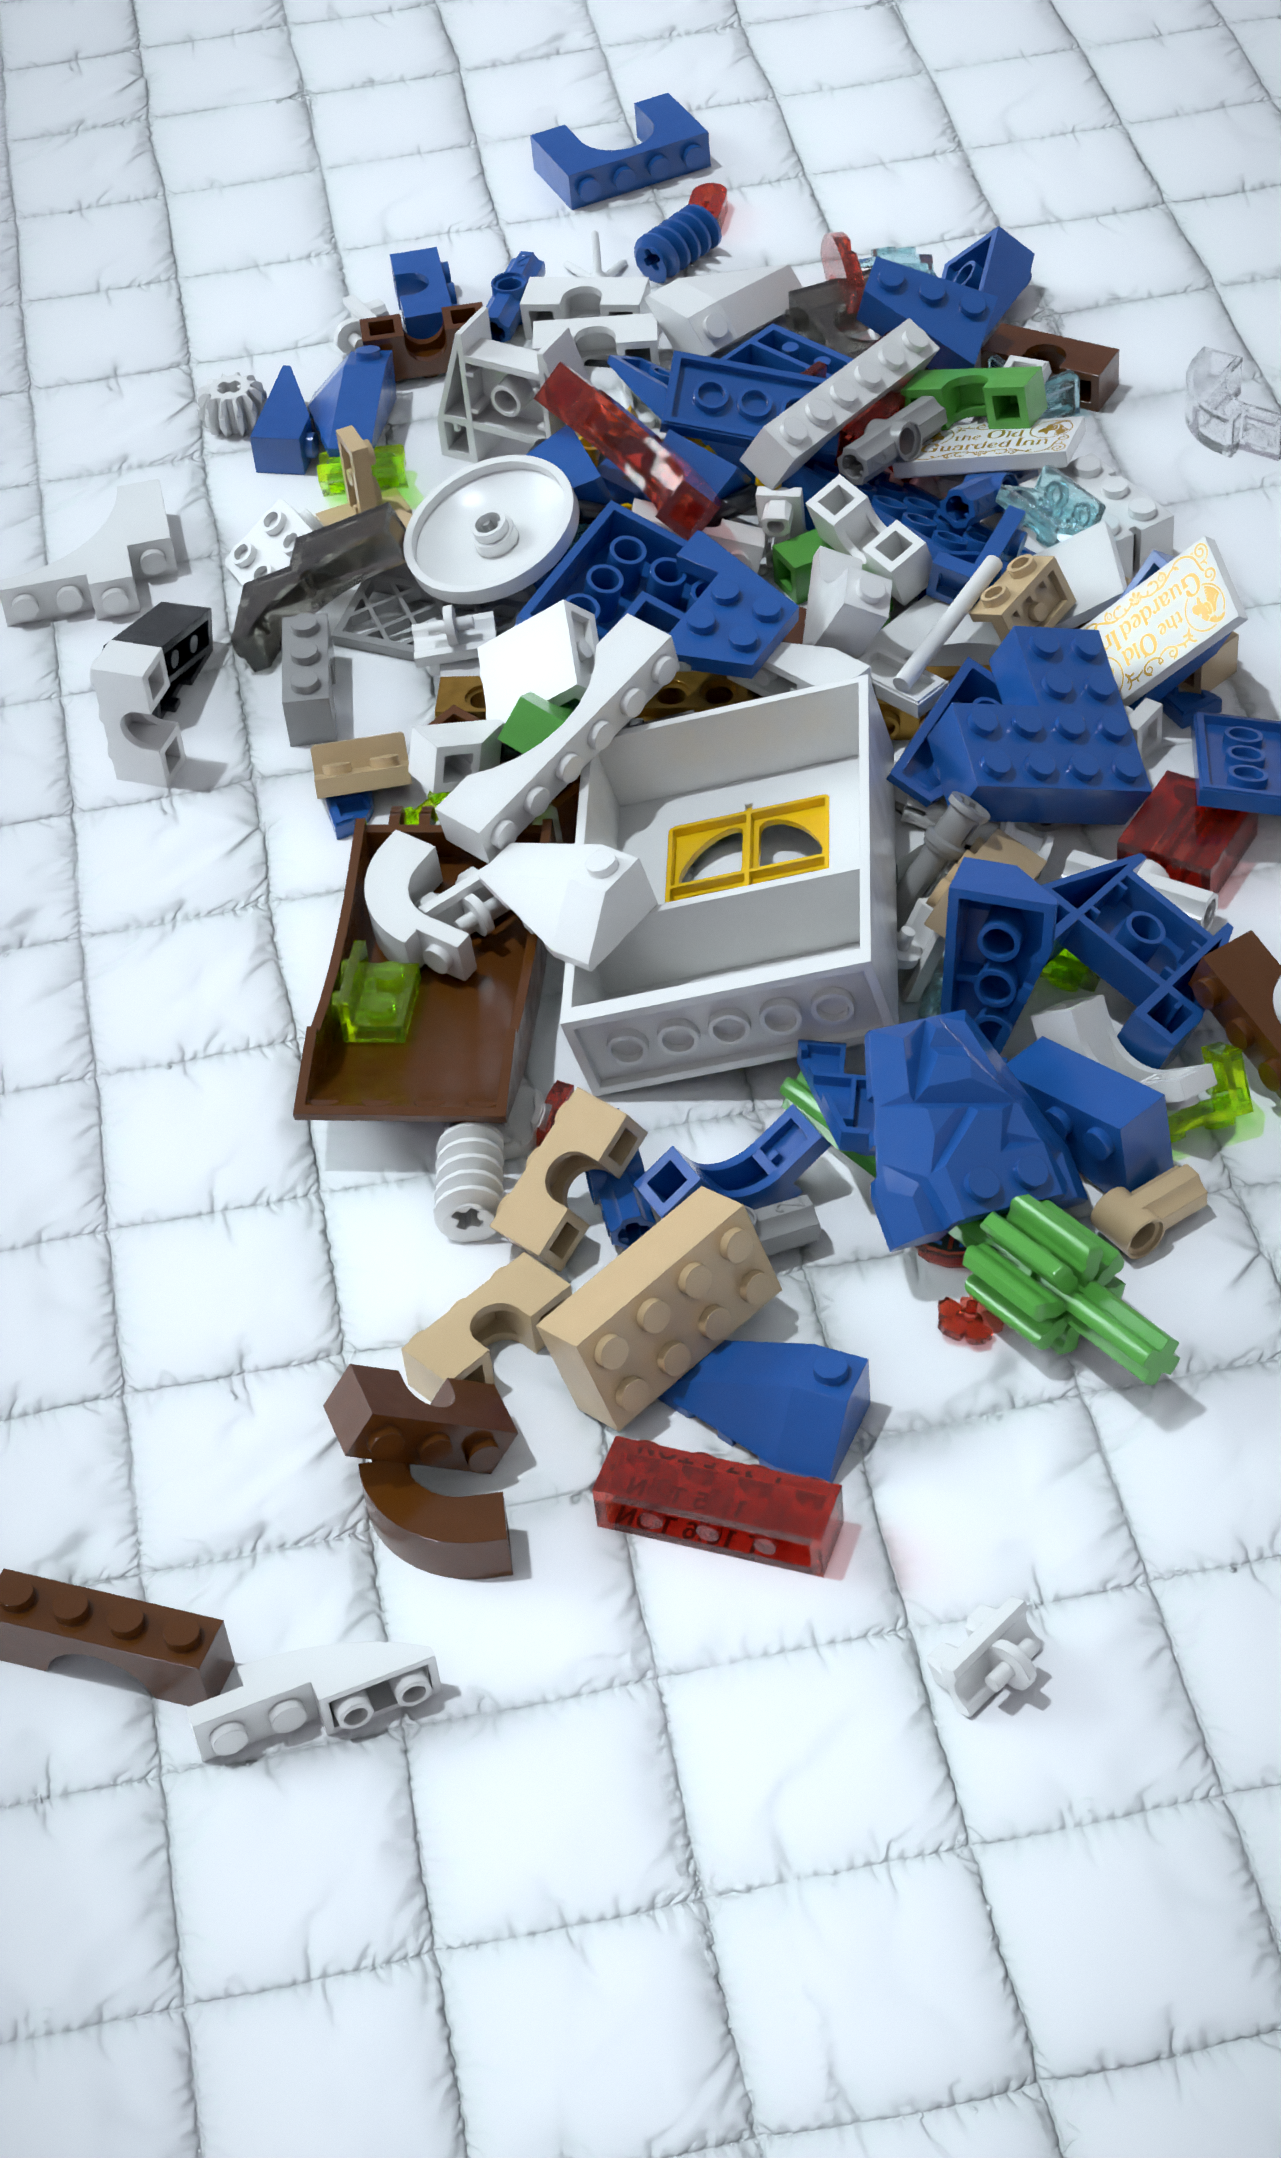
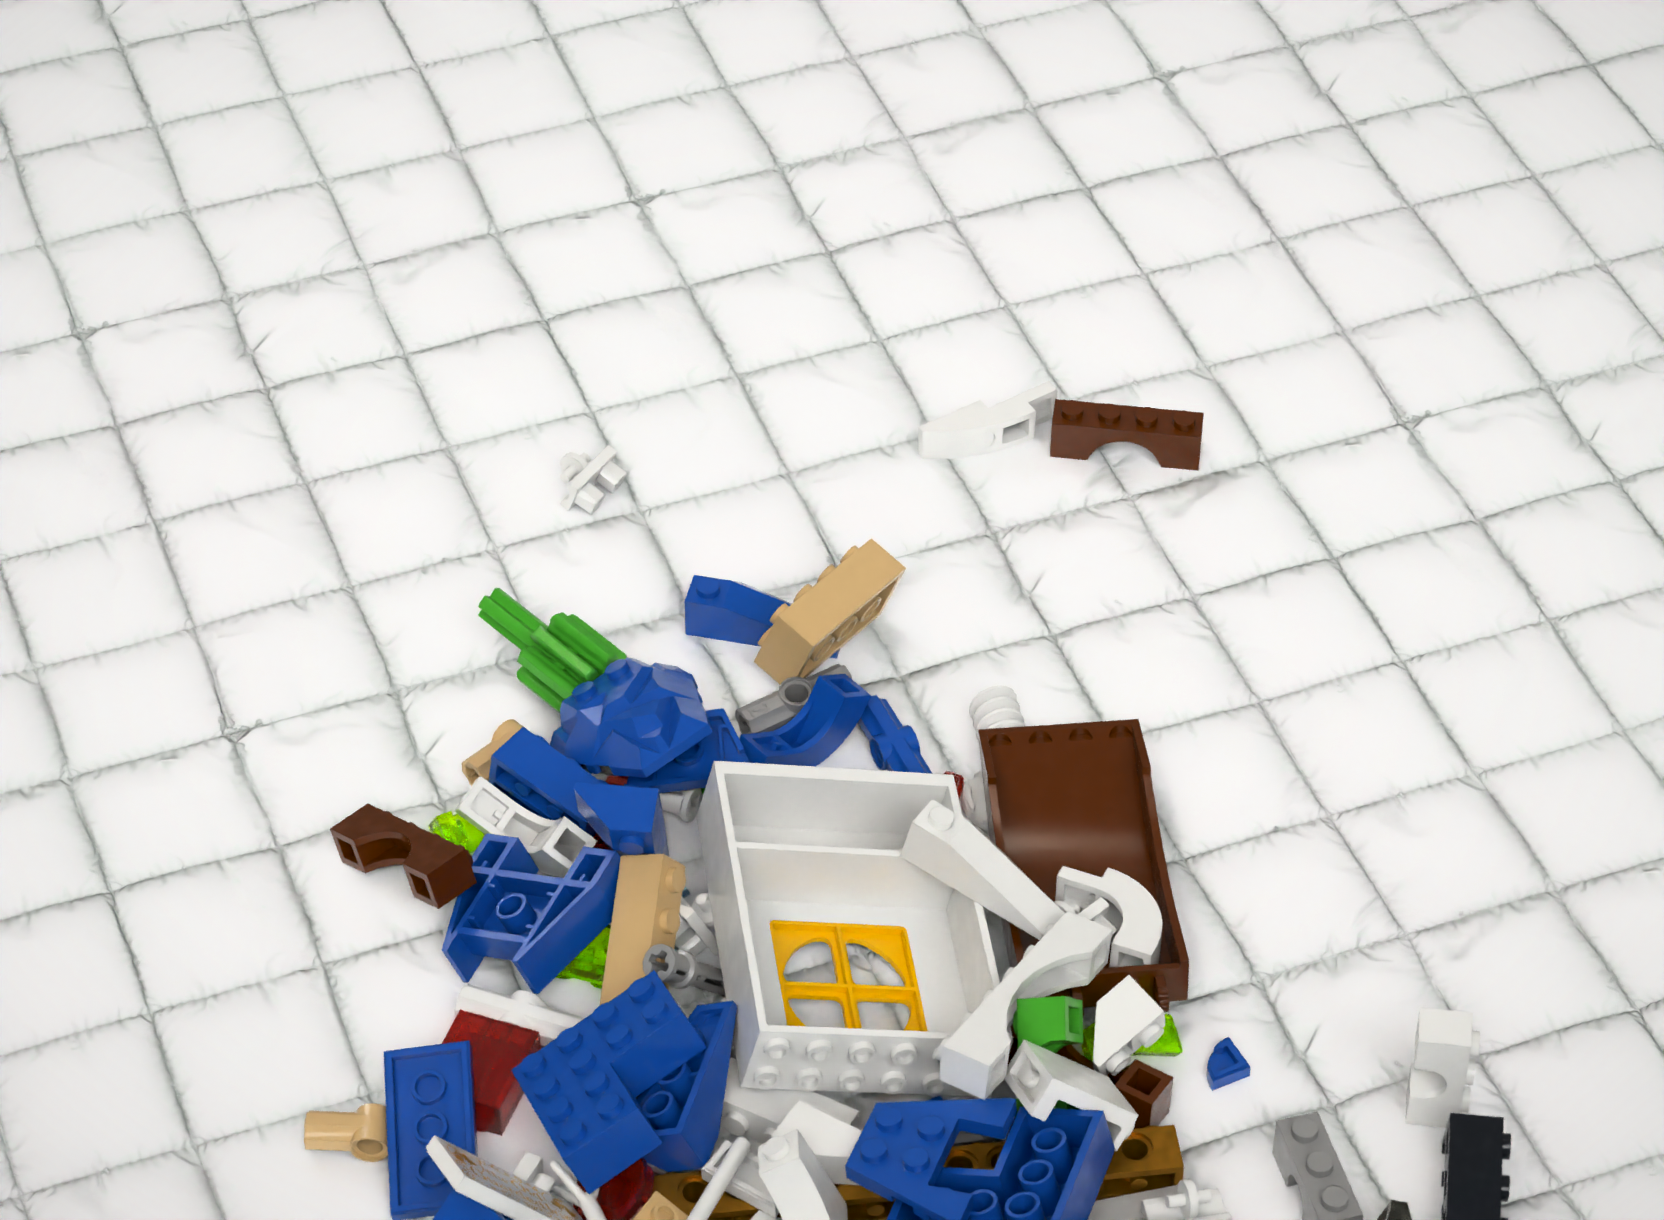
camera: 165 degrees right, 0 degrees up
tan bracket [310,731,412,799] -> none
reddish brown arch [323,1364,518,1474] -> none
clear neon green bracket [332,940,421,1043] -> none
reddish brown arch [358,1459,513,1580] -> none
tan arch [401,1252,572,1402] -> none
tan arch [489,1087,648,1272] -> none
clear red brick [592,1436,844,1578] -> none

